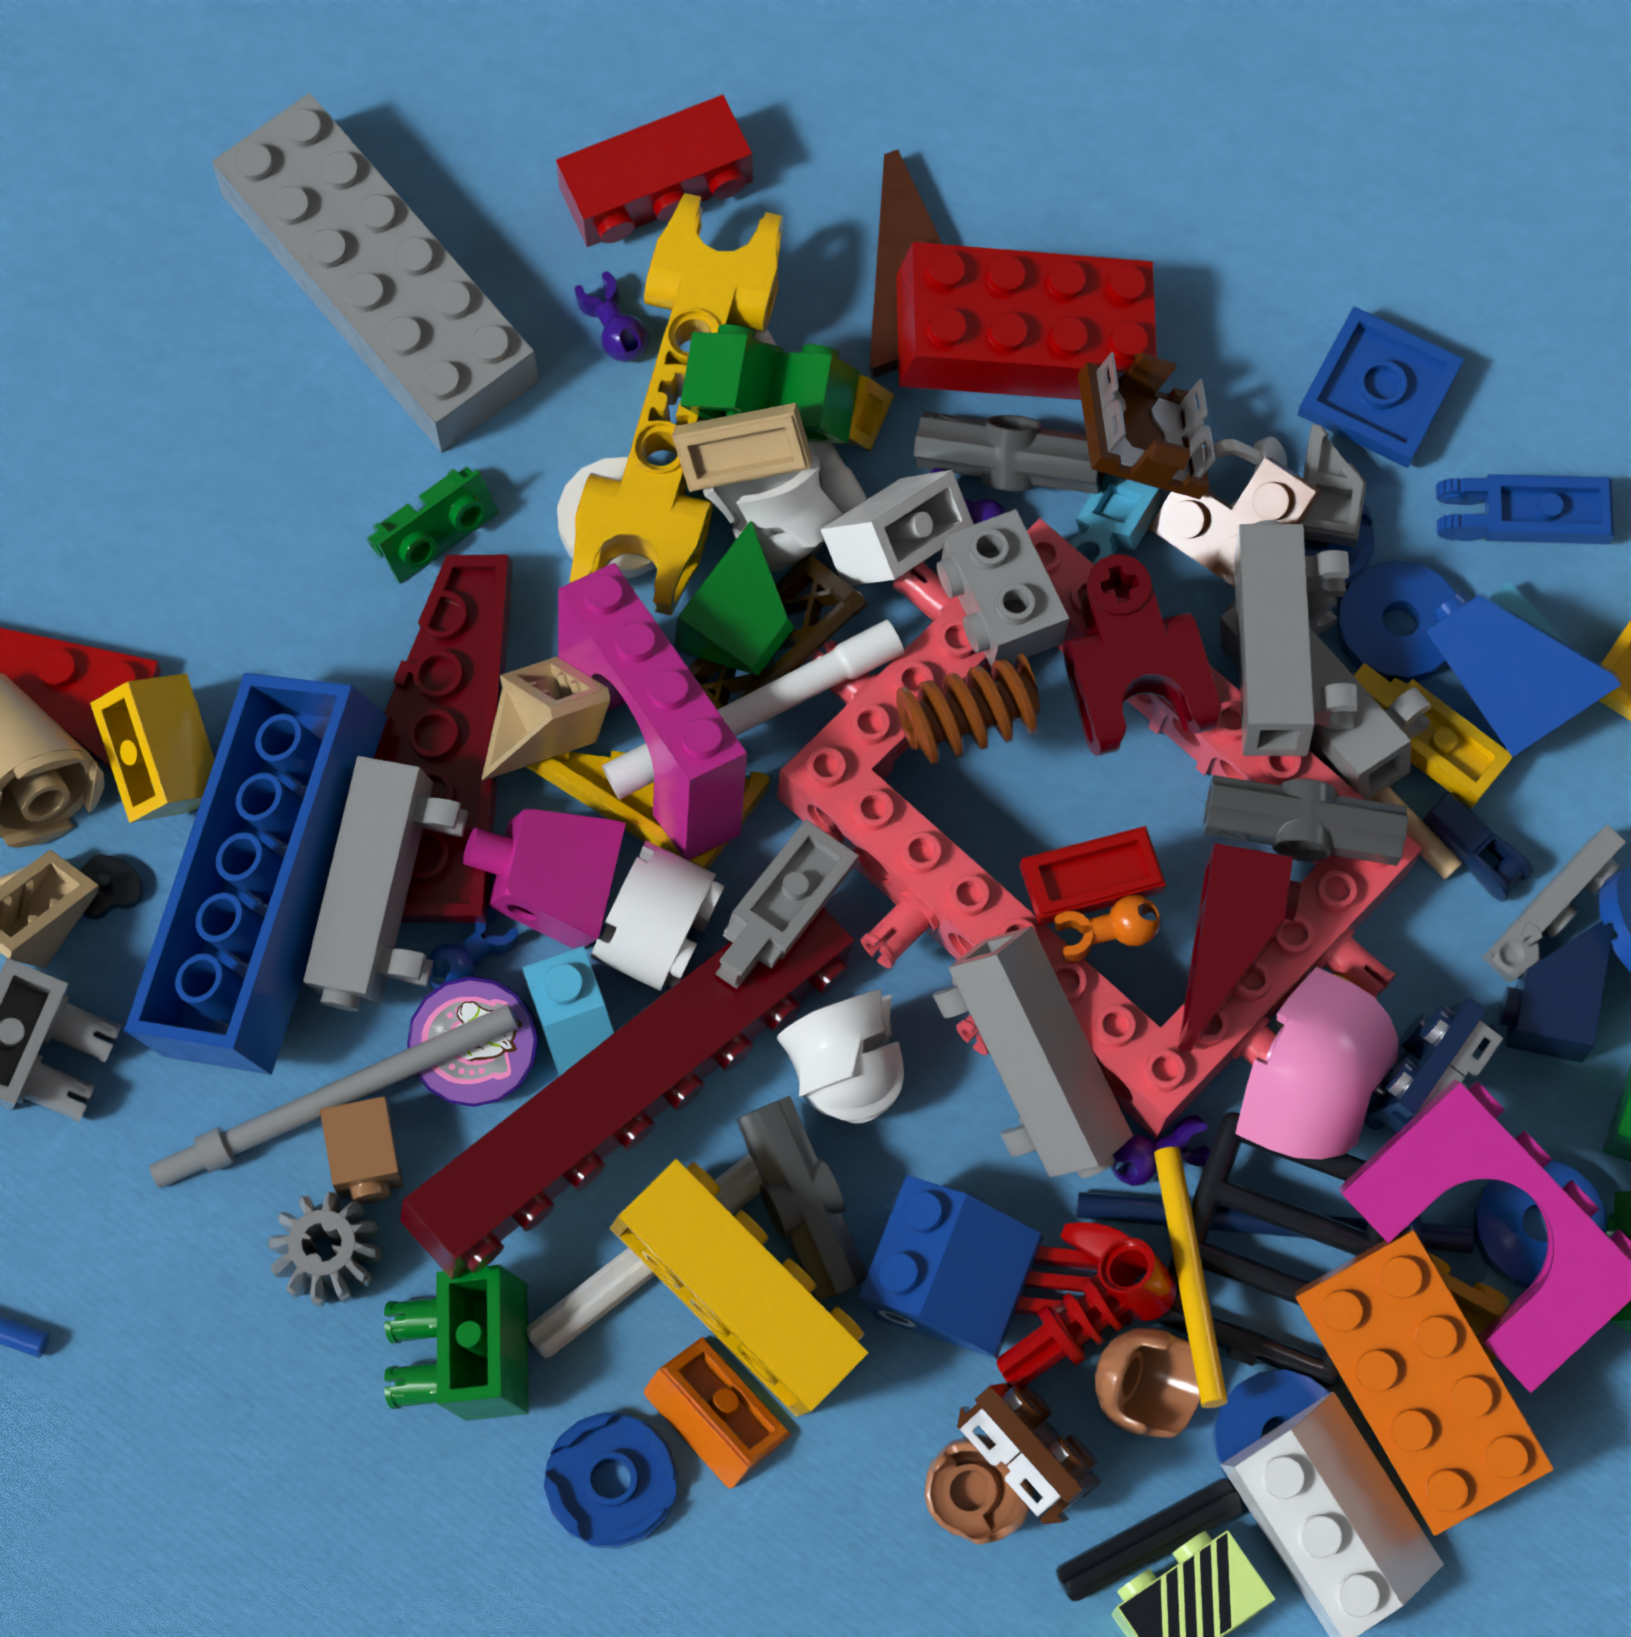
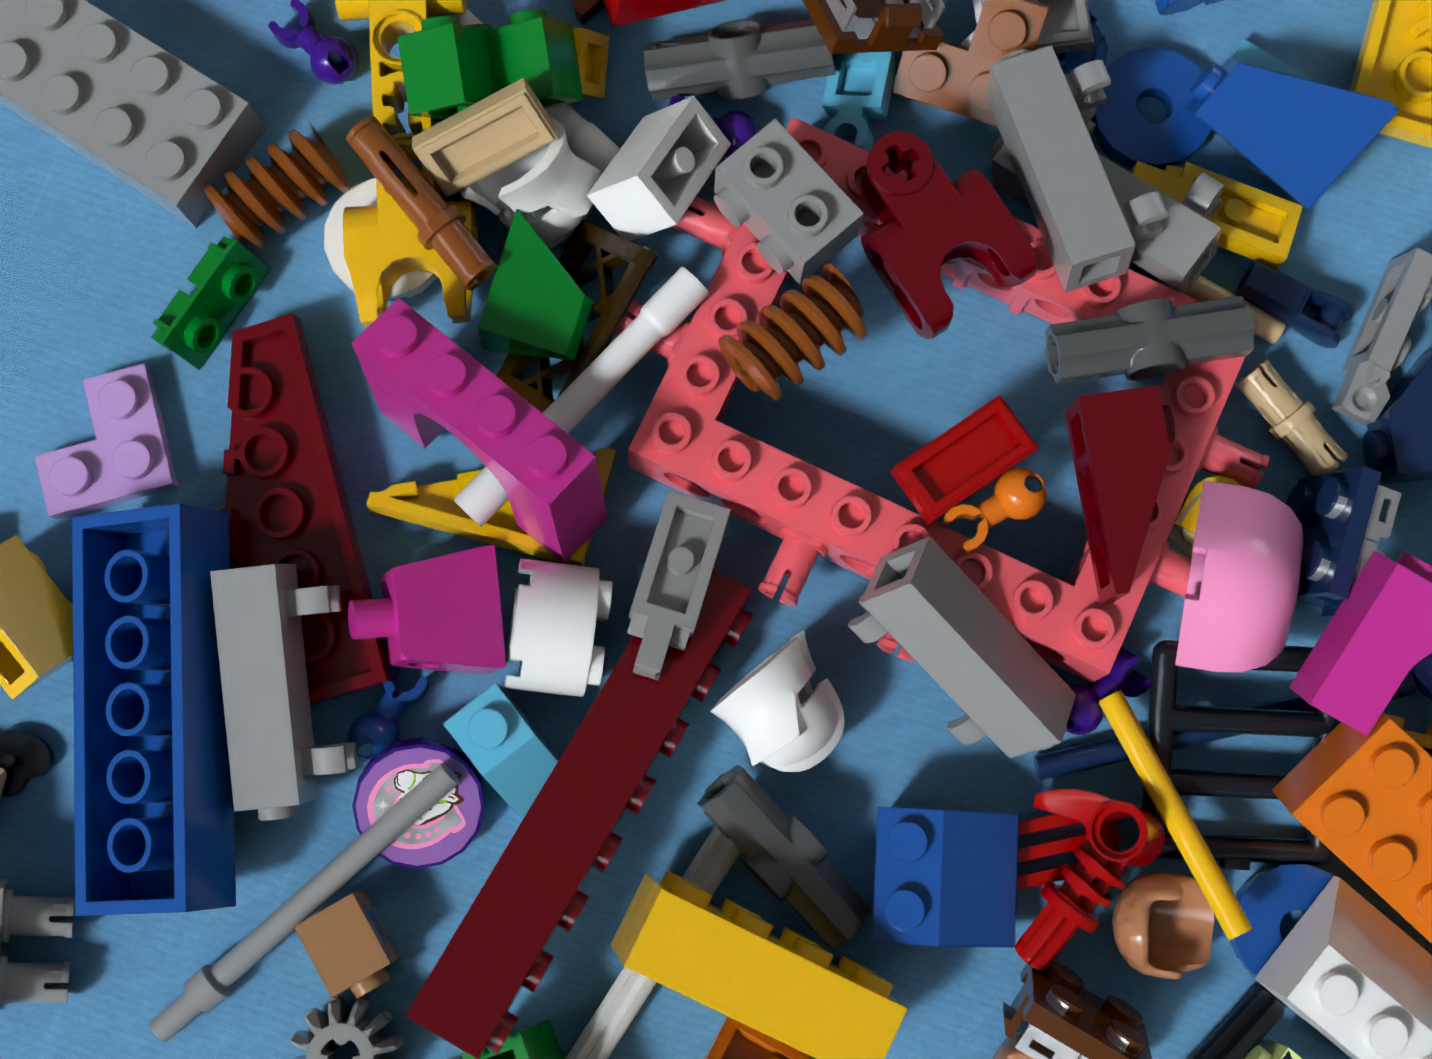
camera: 20 degrees left, 10 degrees up
tan slope [481,657,611,781] -> none
none -> lavender plate [35,364,179,520]
none -> dark orange piece [203,122,349,248]
none -> dark orange pin [346,116,497,290]
none -> tan pin [1235,359,1349,477]

